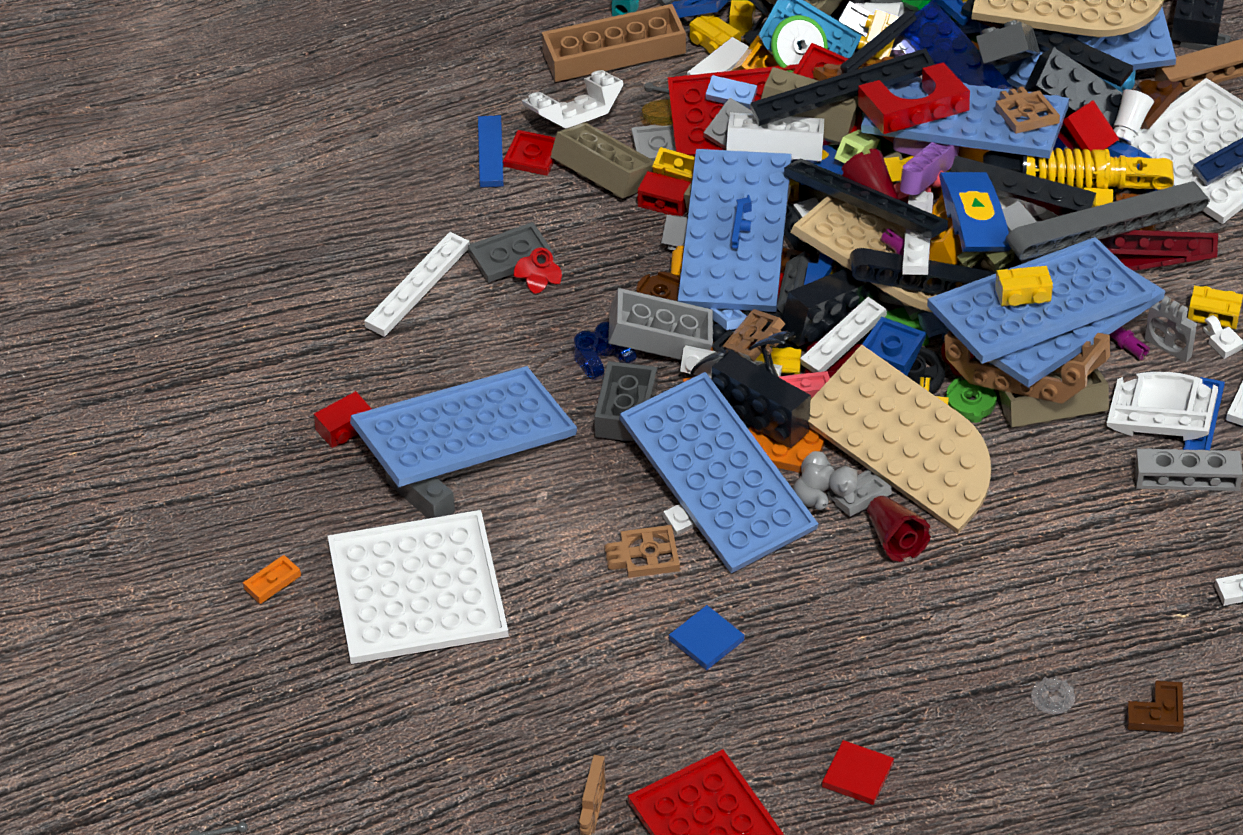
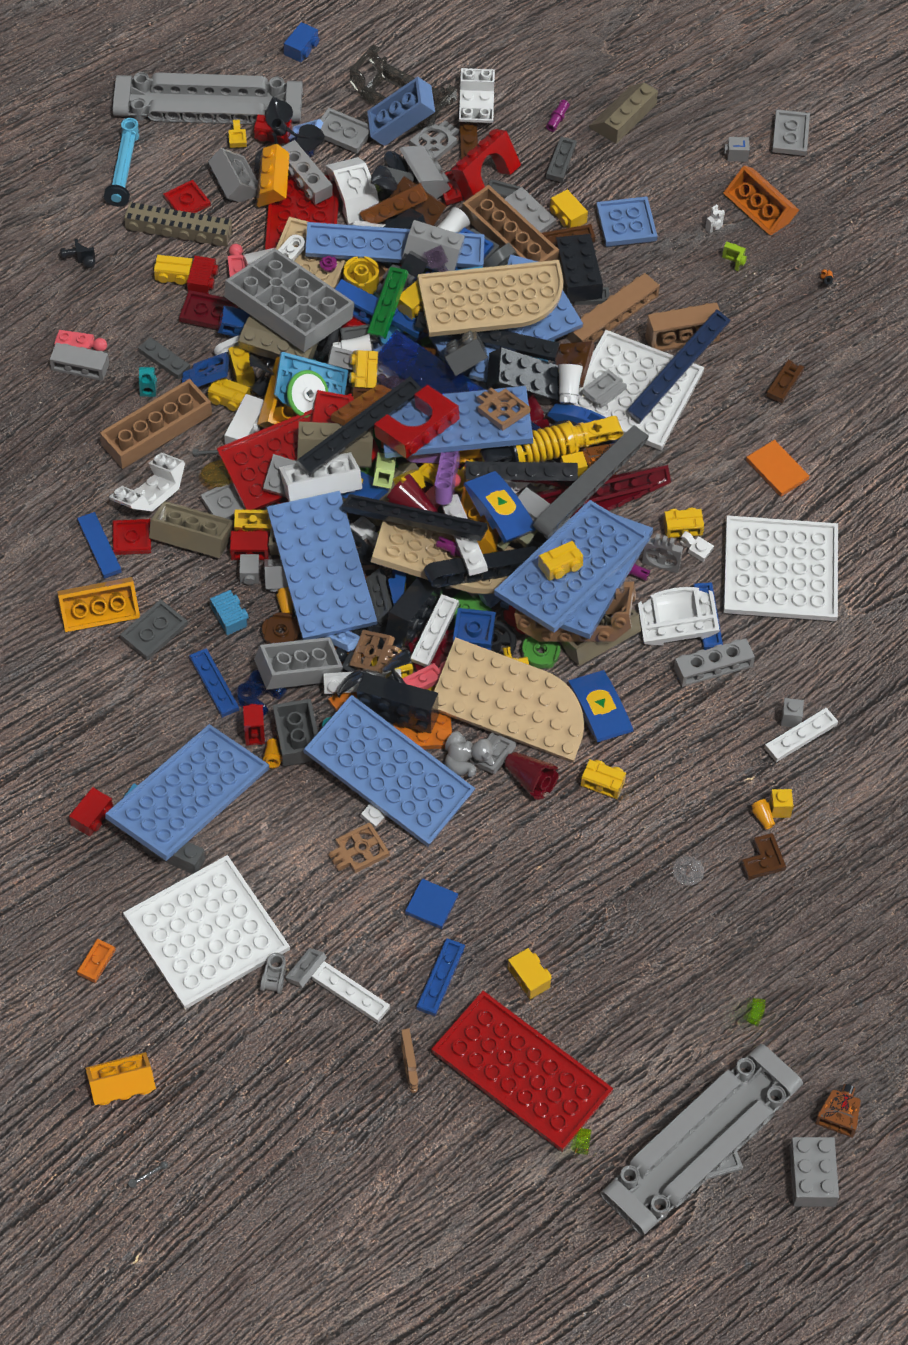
camera: 25 degrees left, 10 degrees up
white plate [364,232,470,337] -> none
red plate [513,248,562,294] -> none
light blue plate [706,75,757,109] -> none
blue piece [732,195,752,249] -> none
red tile [822,740,894,805] -> none
black axle [840,11,917,74] -> none
red tile [1063,100,1119,152] -> none
none -> light orange slope [57,577,140,632]
none -> light orange slope [85,1052,156,1105]
none -> blue tile [189,648,239,718]
none -> dark azure brick [209,590,249,635]
none -> light grey brick [240,554,260,585]
none -> red brick [243,704,265,746]
none -> light grey piece [260,953,286,994]
none -> light orange cone [263,738,282,768]
none -> light grey plate [285,948,327,988]
none -> white plate [312,961,390,1023]
none -> blue tile [417,938,465,1017]
none -> yellow brick [507,948,552,999]
none -> blue slope [568,670,634,742]
none -> yellow brick [581,760,626,799]
none -> light grey plate [582,369,627,408]
none -> light orange cone [751,799,775,830]
none -> yellow brick [769,789,793,818]

